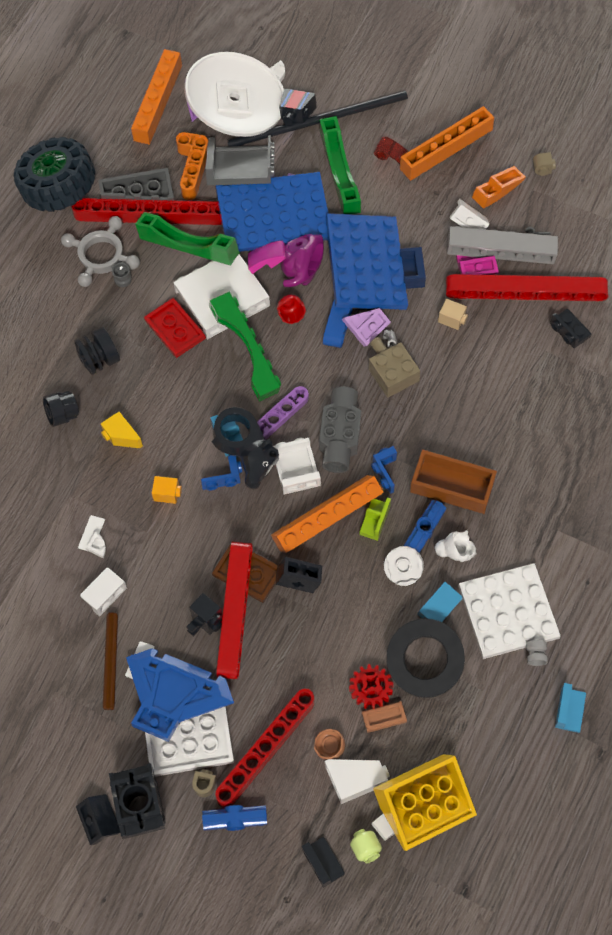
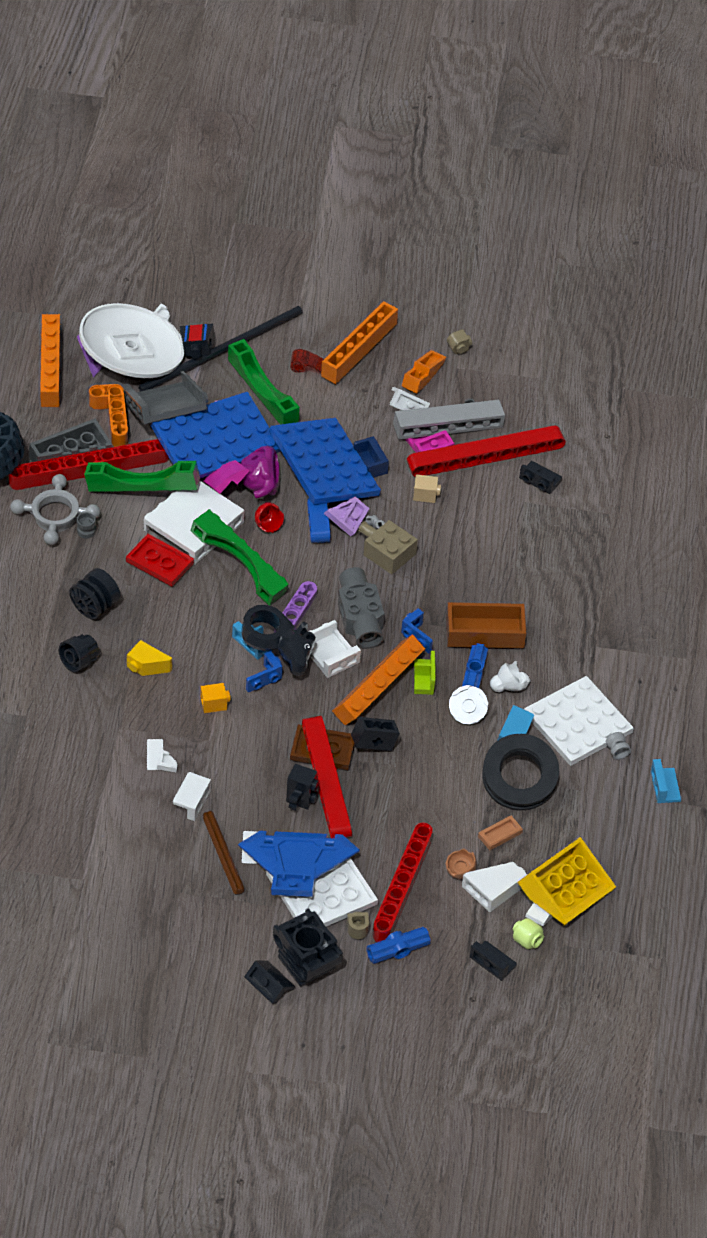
camera: 25 degrees left, 15 degrees down
red gear [349,664,393,709] -> none

